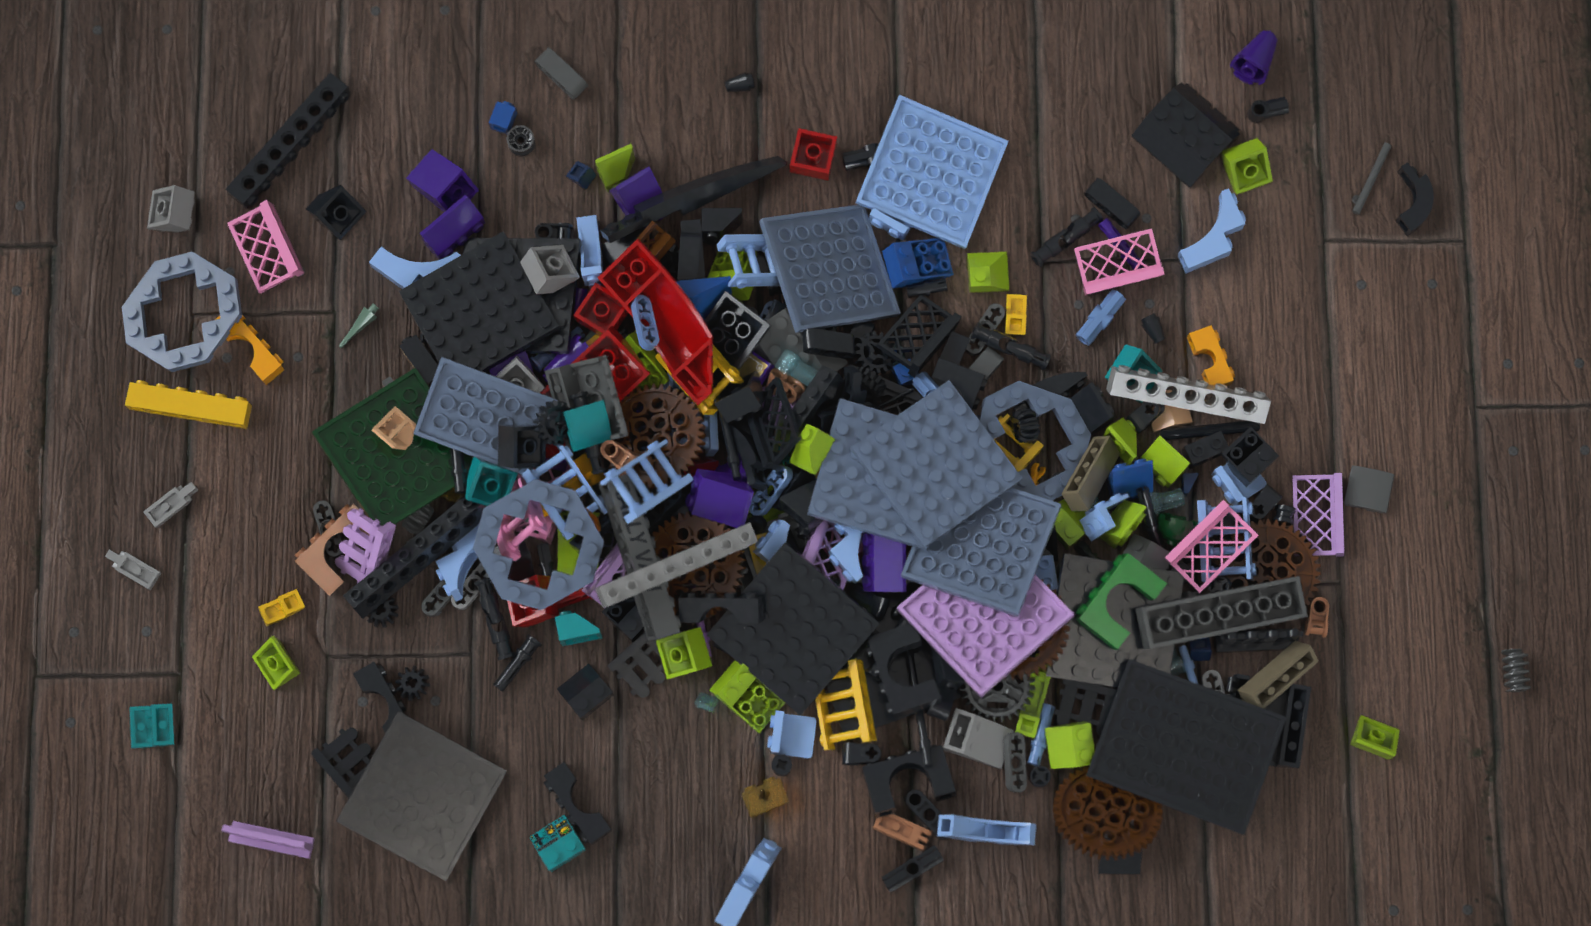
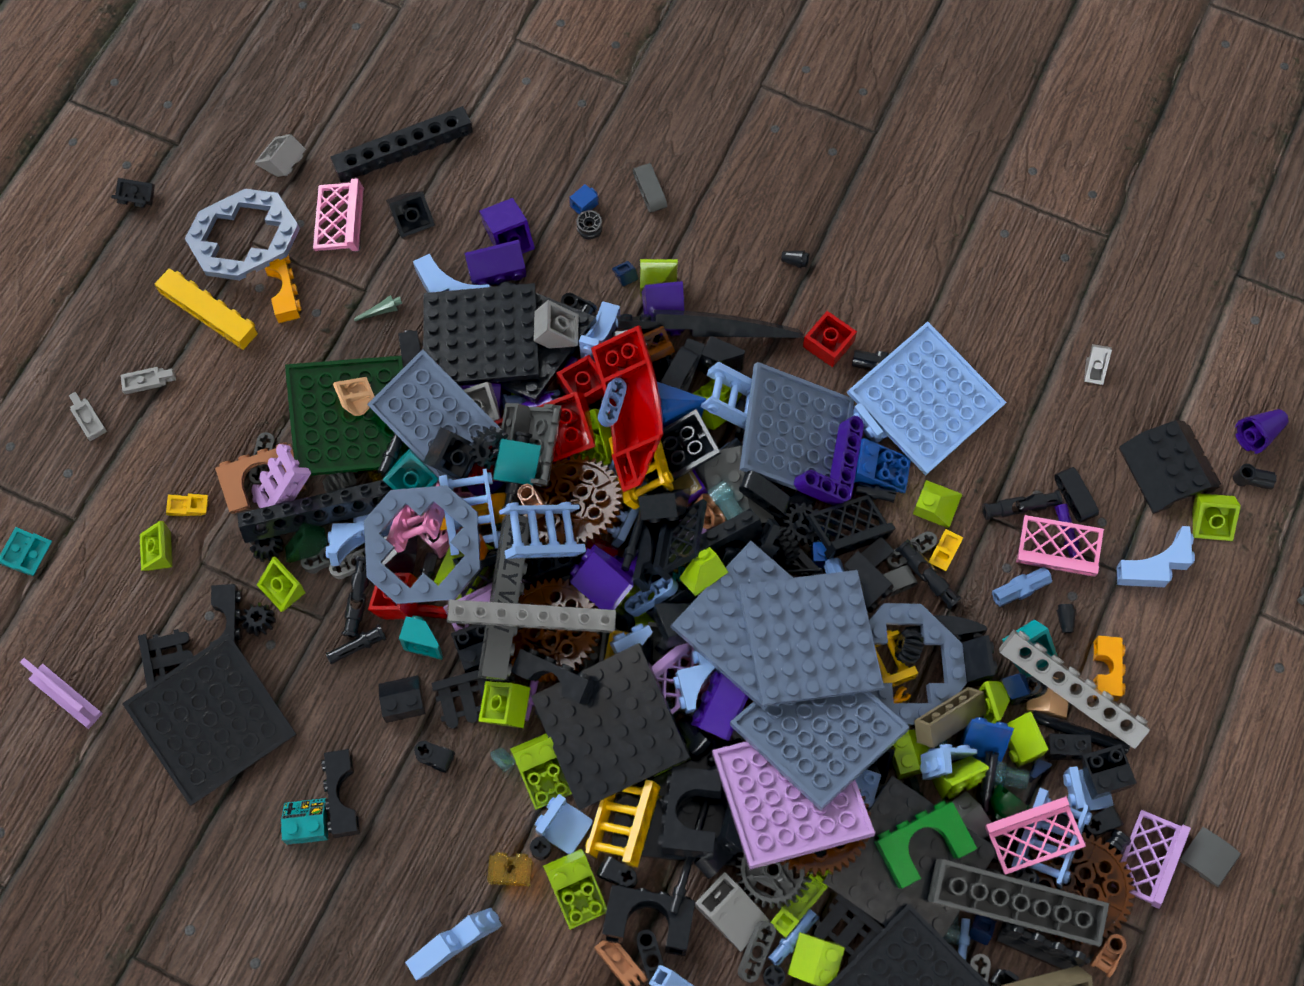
camera: 25 degrees right, 10 degrees down
none -> black bracket [111,178,155,208]
none -> lime slope [257,557,306,612]
none -> clear green slope [285,522,327,563]
none -> black piece [414,741,456,773]
none -> lime slope [543,849,607,929]
none -> dark purple beam [794,416,864,506]
none -> dark blue slope [1002,674,1030,700]
none -> light grey slope [1084,344,1112,385]

